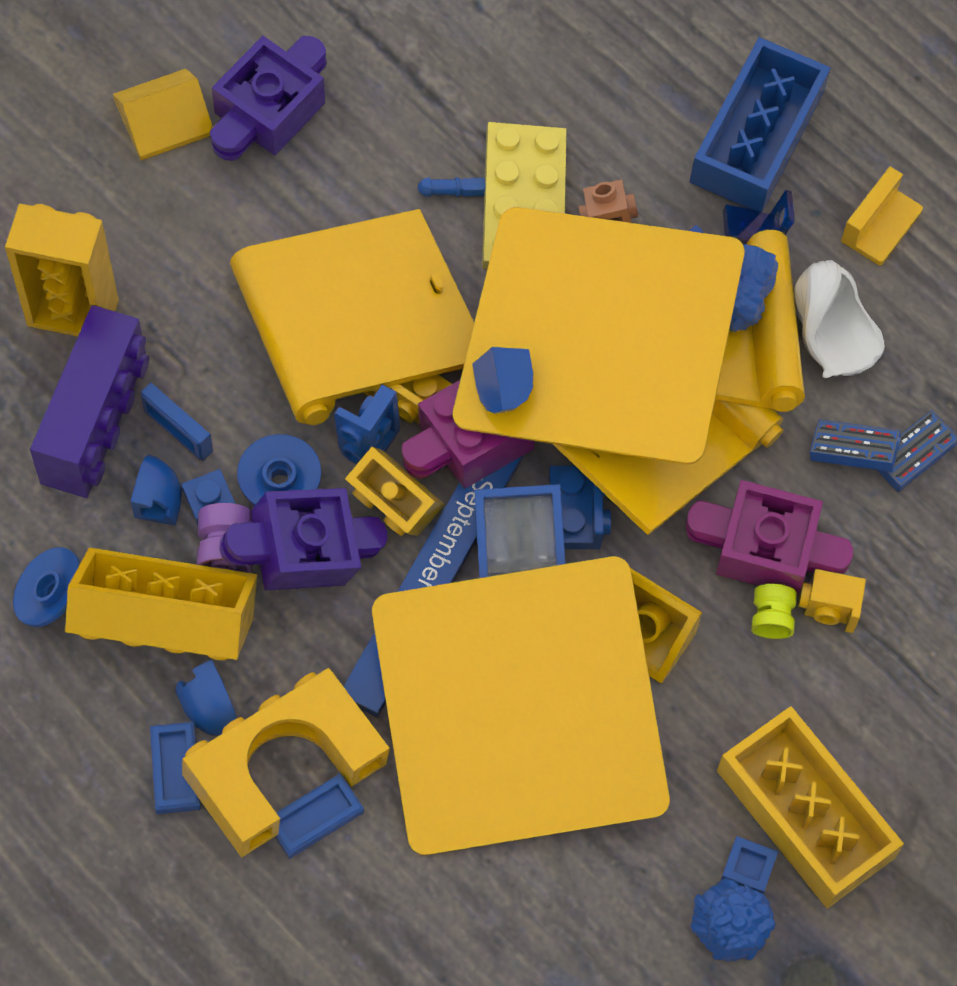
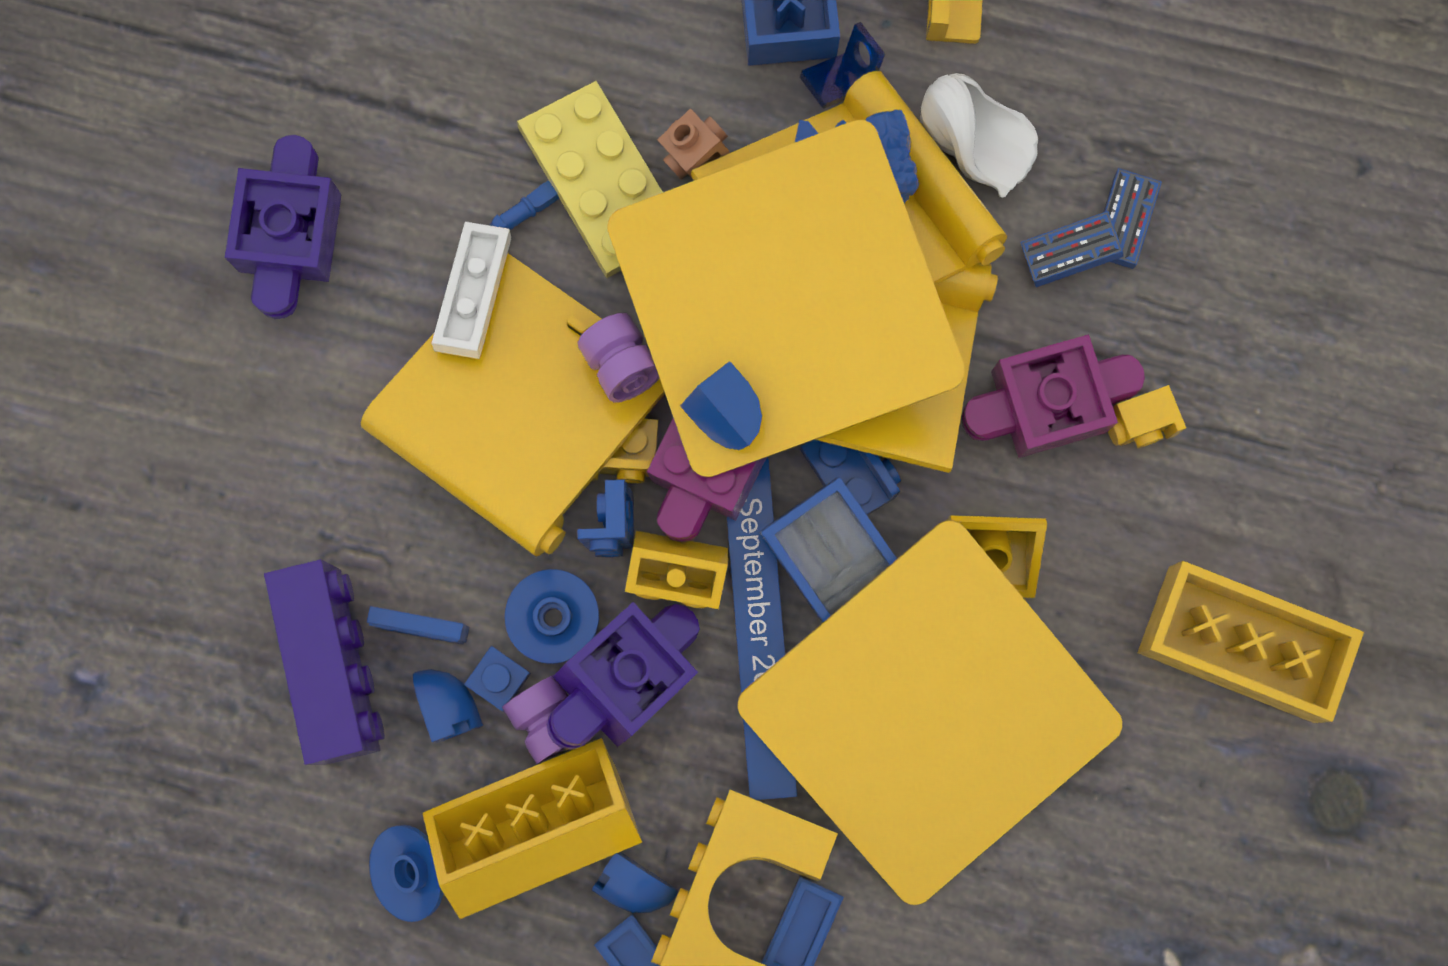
camera: 30 degrees left, 15 degrees up
yellow brick [5,203,119,337] -> none
yellow slope [113,69,213,160] -> none
blue hair [690,878,776,962] -> none
blue plate [720,836,778,894] -> none
neon yellow wheel [751,584,797,639] -> none
none -> white plate [432,222,511,359]
none -> medium lavender wheel [578,313,659,402]

